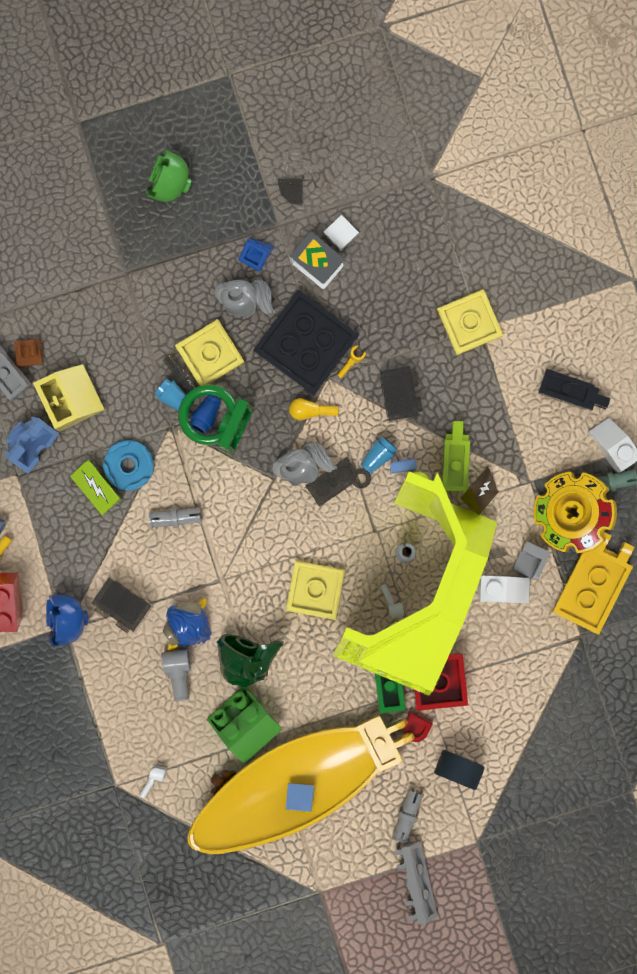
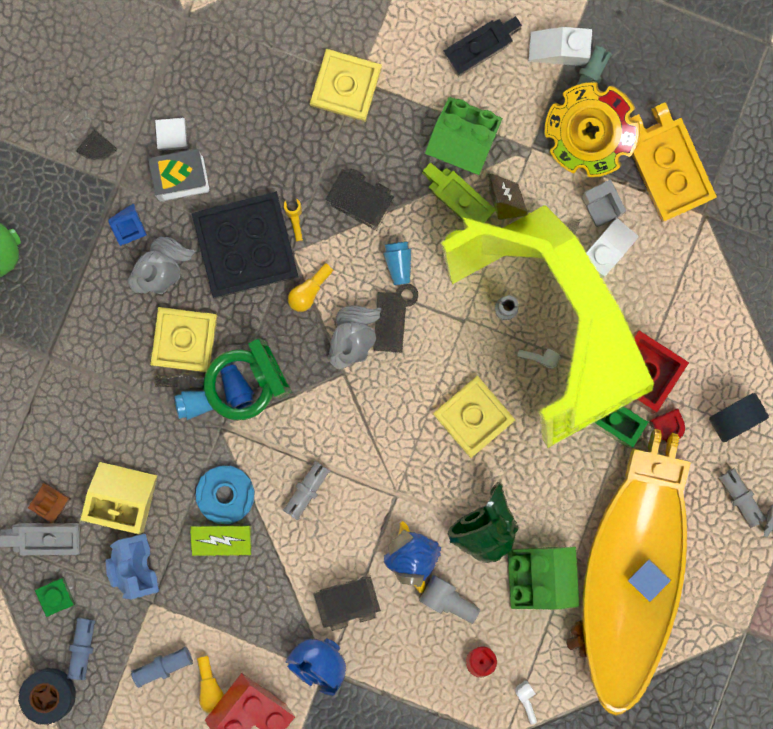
camera: 55 degrees left, 0 degrees up
medium blue tile [389,459,417,474] -> none
none -> bright green slope [425,97,503,175]
none -> red tile [466,646,497,678]

